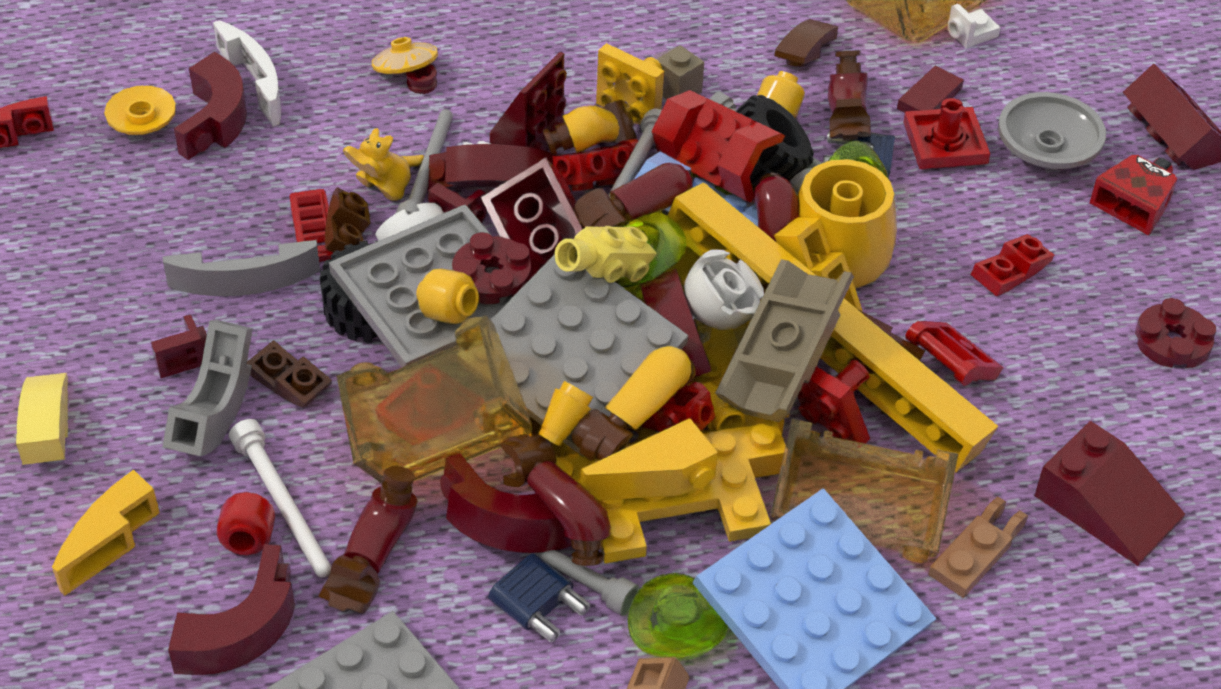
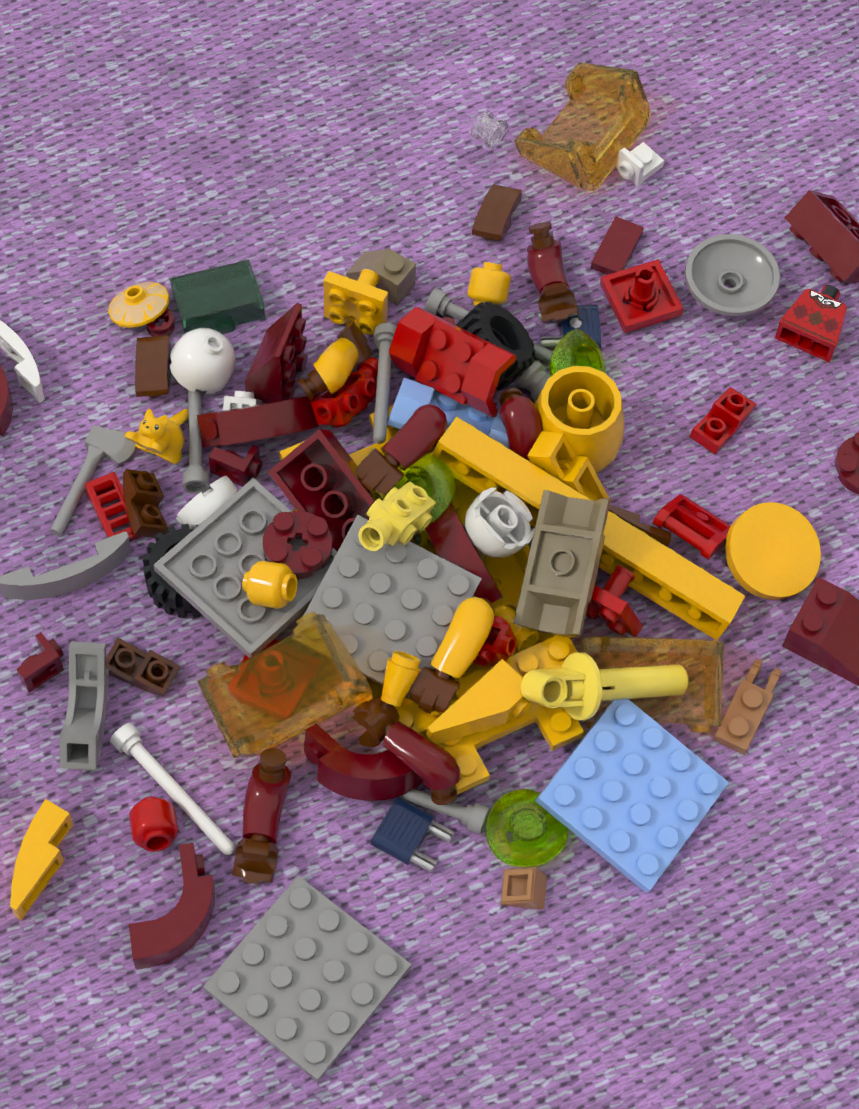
camera: 15 degrees left, 15 degrees up
none -> light grey piece [50,425,136,537]
none -> reddish brown slope [135,335,171,397]
none -> clear green container [169,259,265,334]
none -> white cylinder [170,328,236,394]
none -> light yellow piece [521,652,688,720]
none -> yellow piece [725,502,821,600]

